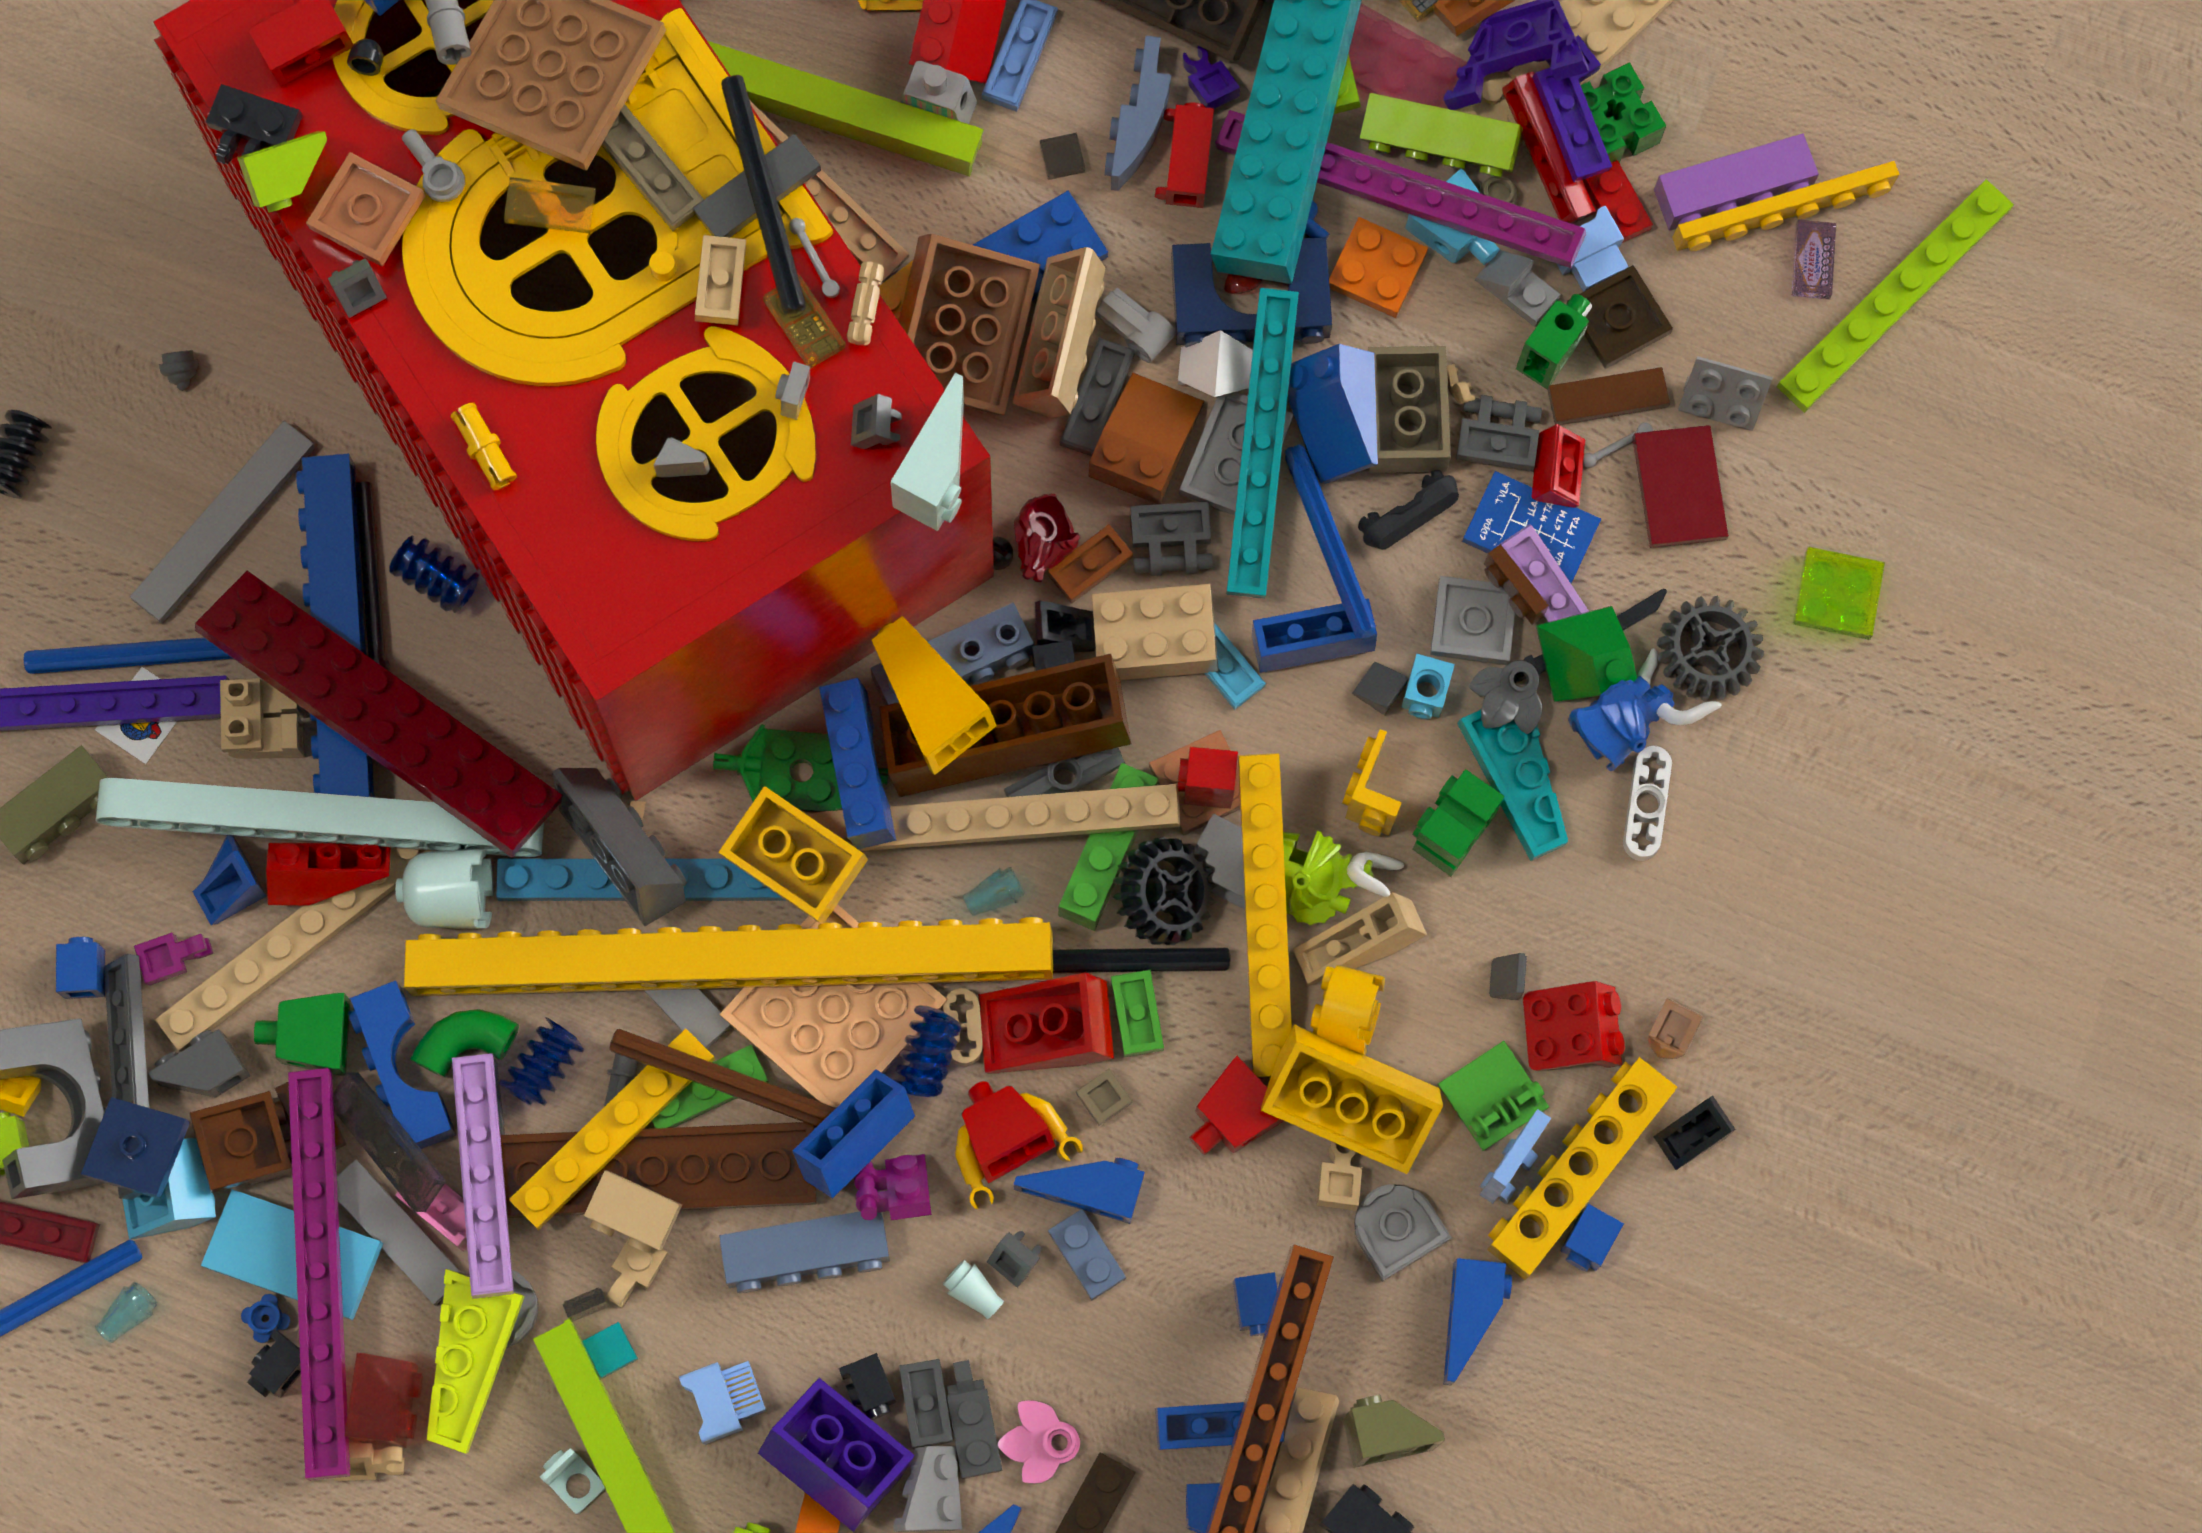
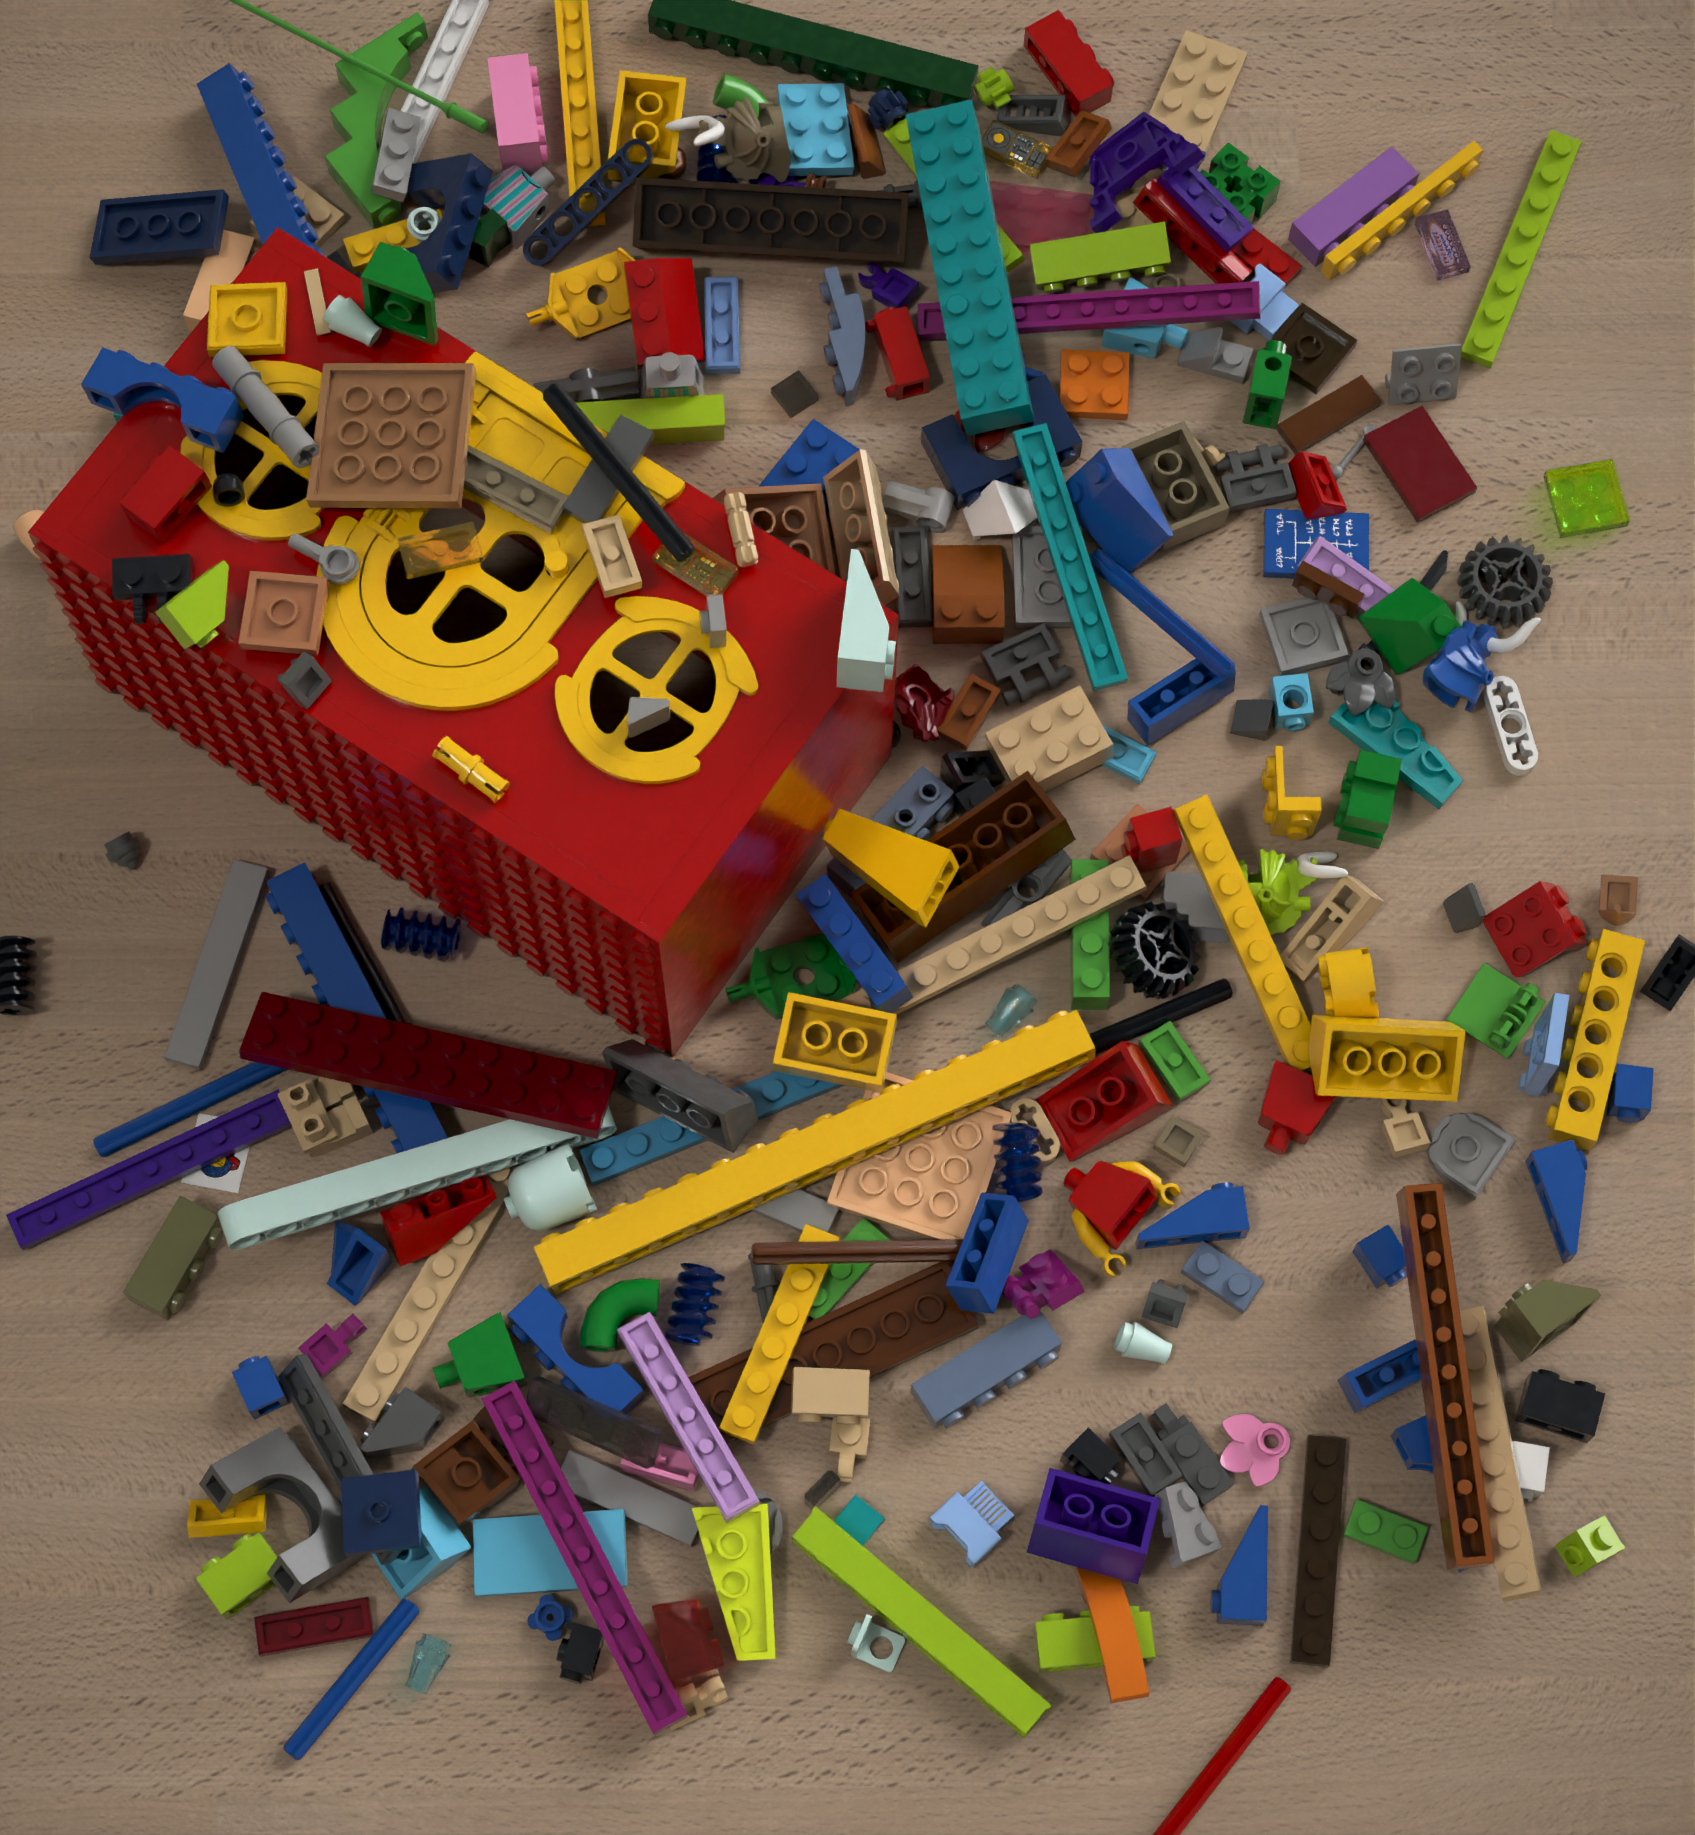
camera: 20 degrees left, 5 degrees down
light grey hinge [789,218,840,298] -> none
dark grey tile [851,394,902,449] -> none
black piece [1358,470,1459,550] -> none
none -> dark grey piece [533,367,640,403]

